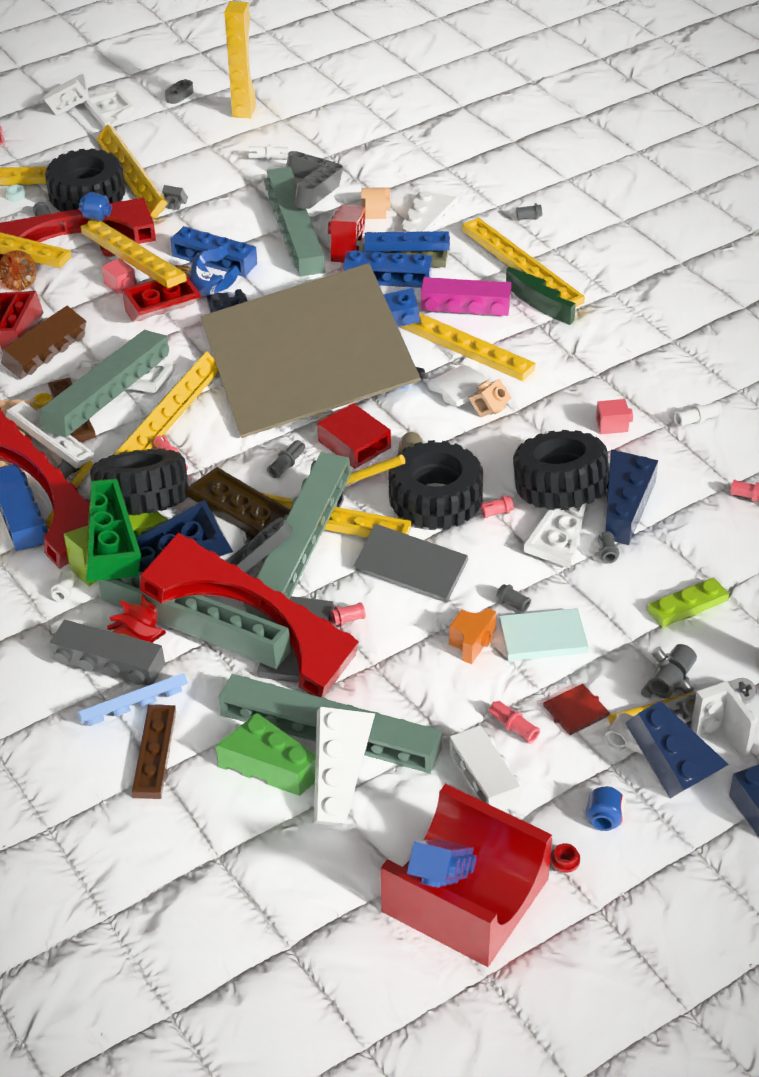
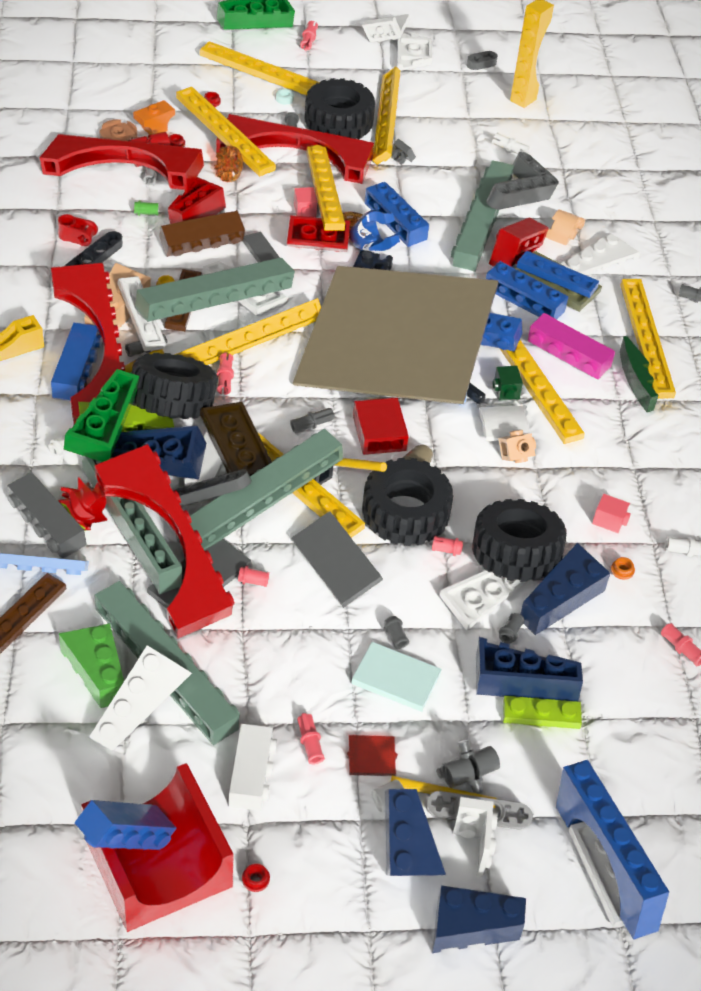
camera: 25 degrees right, 5 degrees up
blue head [79,192,112,222] -> none
orange brick [449,608,496,664] -> none
blue head [585,786,626,831] -> none
none -> dark grey tile [243,231,280,263]
none -> dark blue wedge [475,637,583,702]
none -> dark green brick [492,366,523,400]
none -> orange plate [611,557,635,580]

